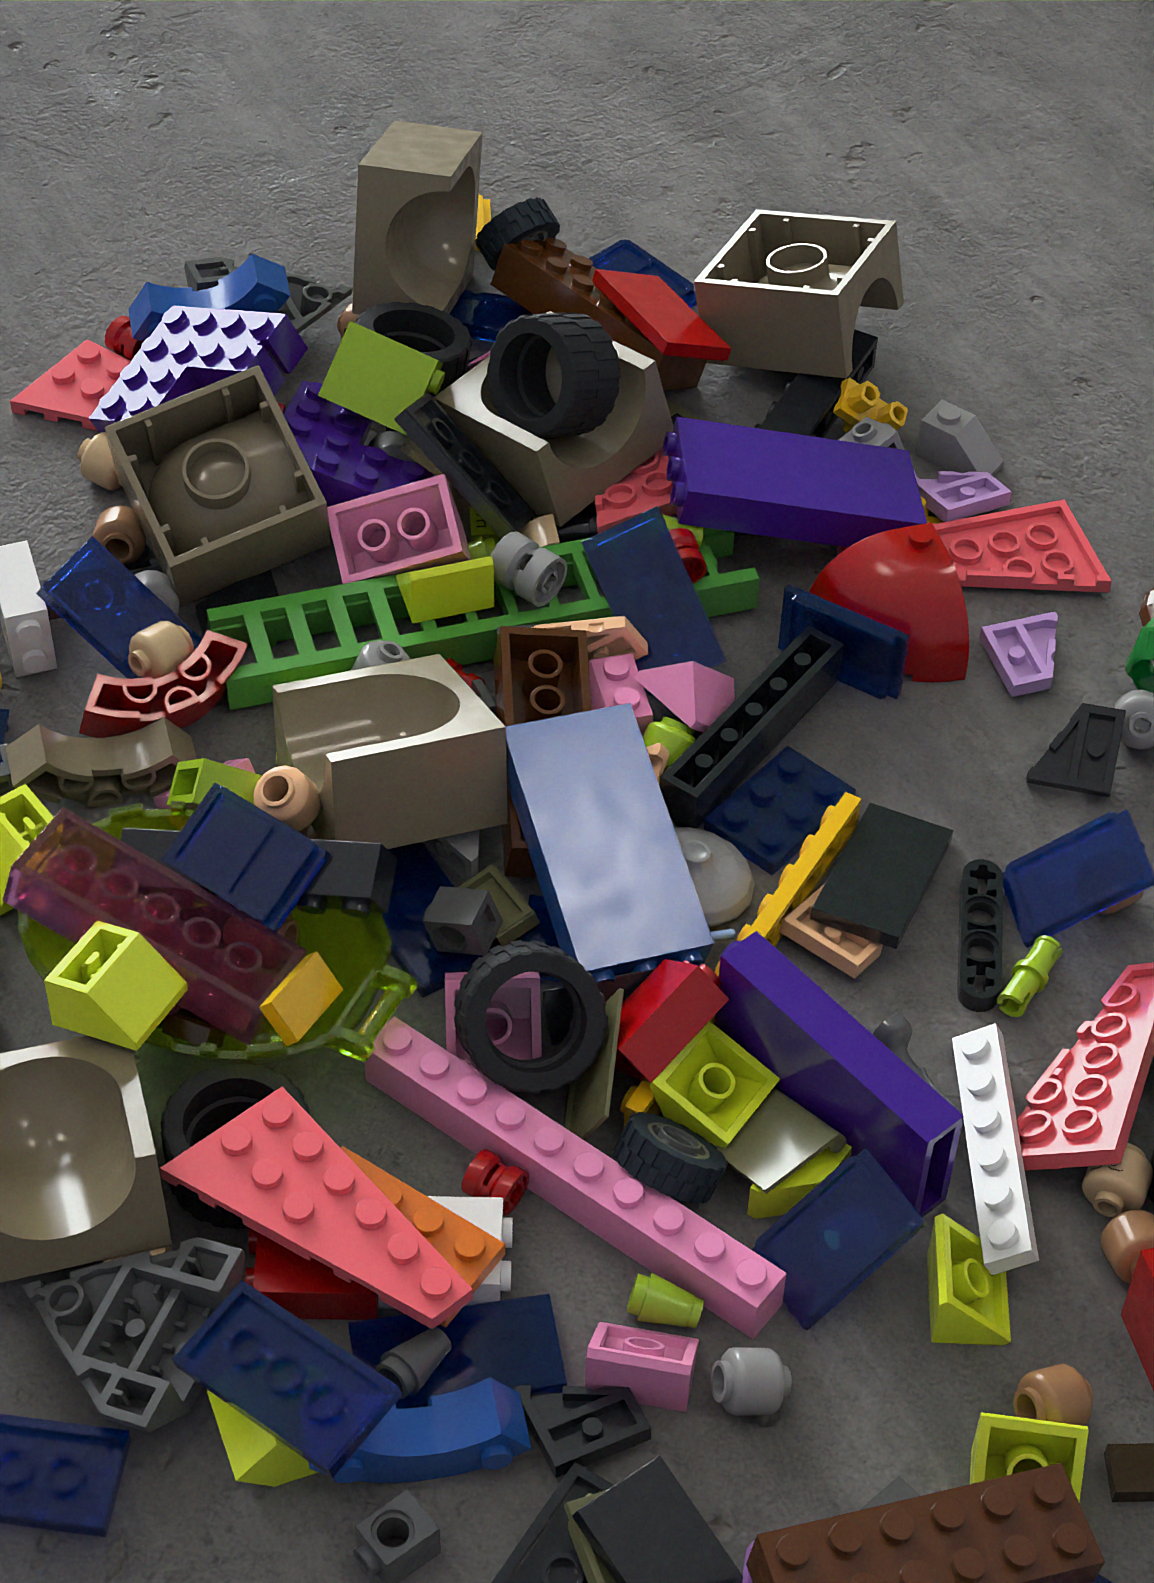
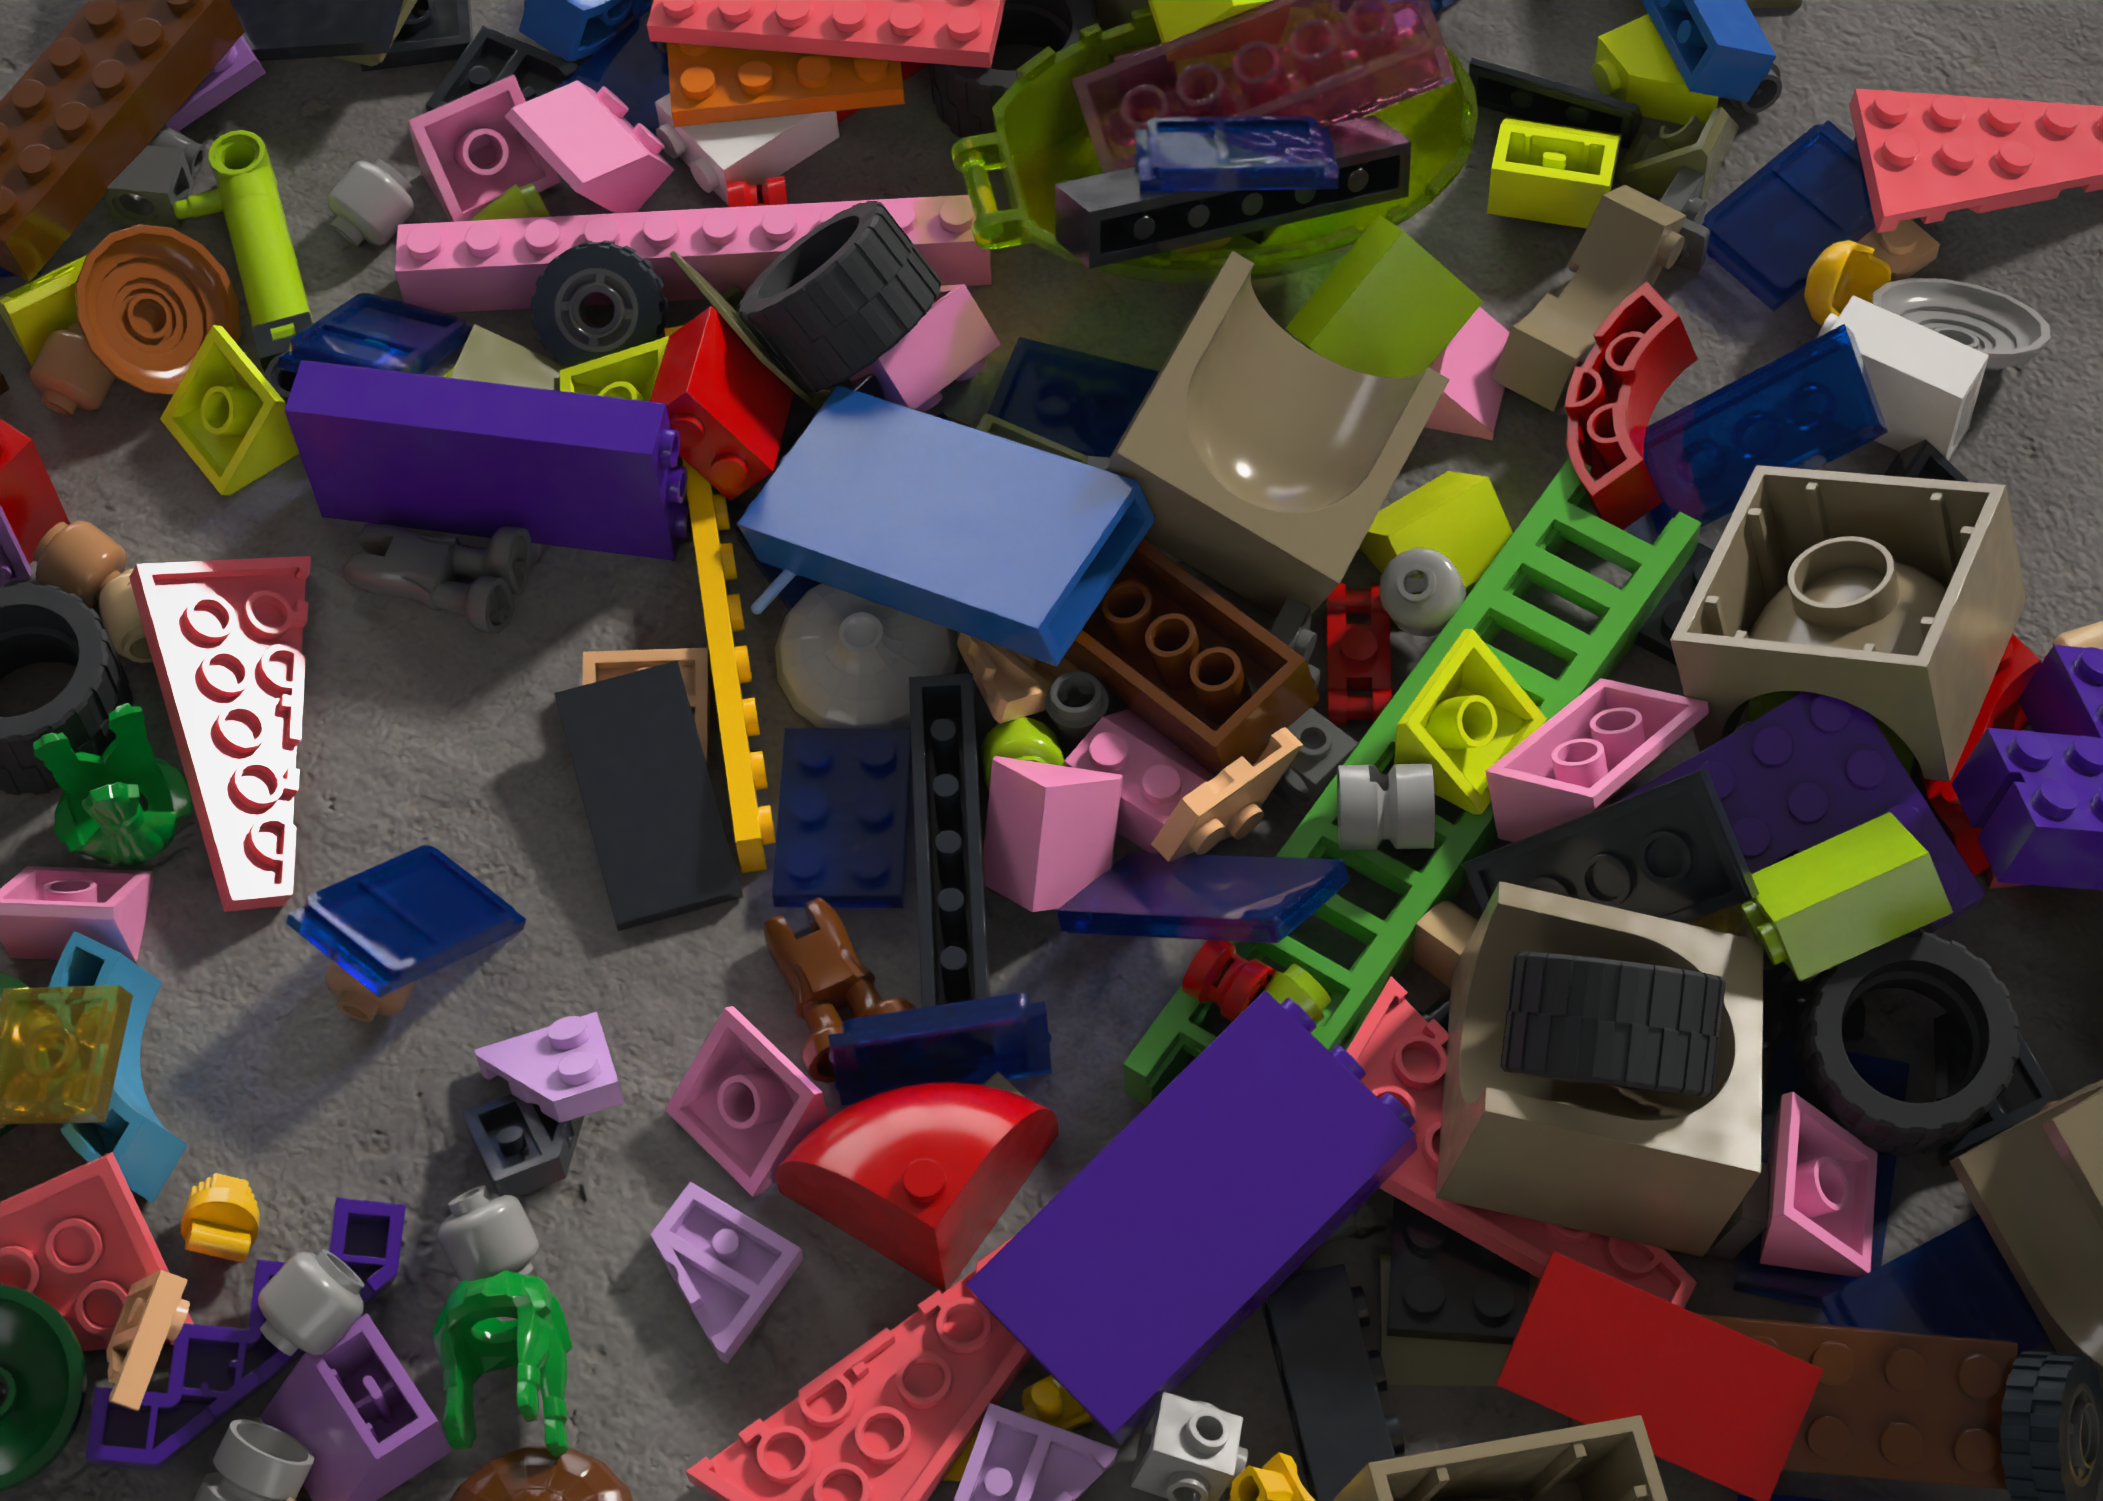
camera: 145 degrees right, 10 degrees up
tan head [128,621,194,679] -> none
light nougat head [254,765,321,832] -> none
yellow tile [259,951,344,1046] -> none
dark grey brick [423,886,503,956] -> none
white plate [952,1023,1039,1275] -> none
black beam [957,859,1003,1012] -> none
lime pin [997,935,1063,1017] -> none
none -> dark orange hat [75,224,241,396]
none -> lime piece [173,130,325,404]
none -> lavender wing [474,1012,625,1123]
none -> bright pink slope [504,80,674,213]
none -> bright pink slope [665,1006,828,1197]
none -> reddish brown piece [763,897,923,1083]

